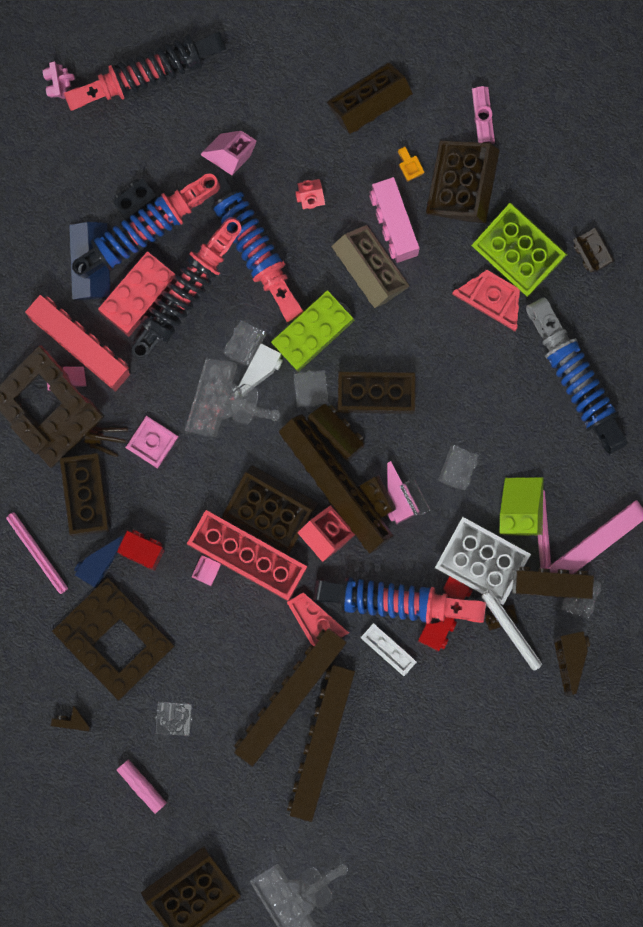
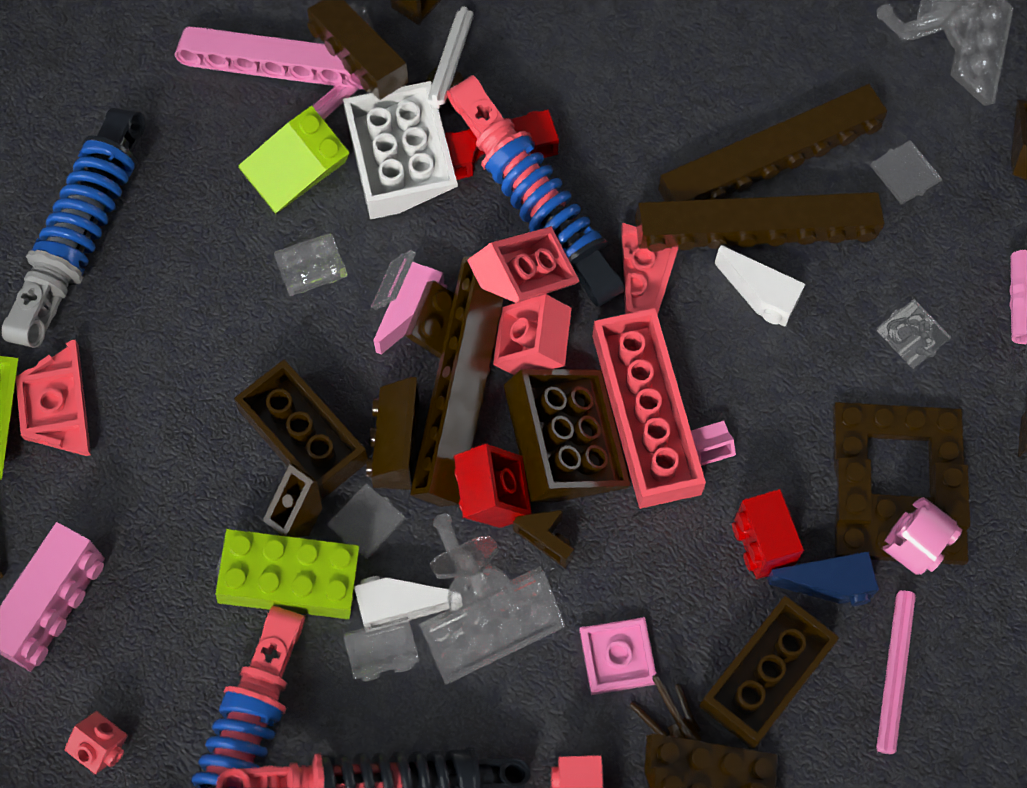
camera: 135 degrees left, 15 degrees down
dark tan slope [331,225,410,308] -> none
white plate [361,623,416,676] -> none
none -> dark brown slope [263,464,322,537]
none -> red brick [454,444,532,528]
none -> coral slope [467,226,580,303]
none -> dark brown slope [513,510,574,568]
none -> white slope [715,245,805,327]
none -> clear piece [870,140,942,205]
none -> bright pink brick [883,497,962,574]

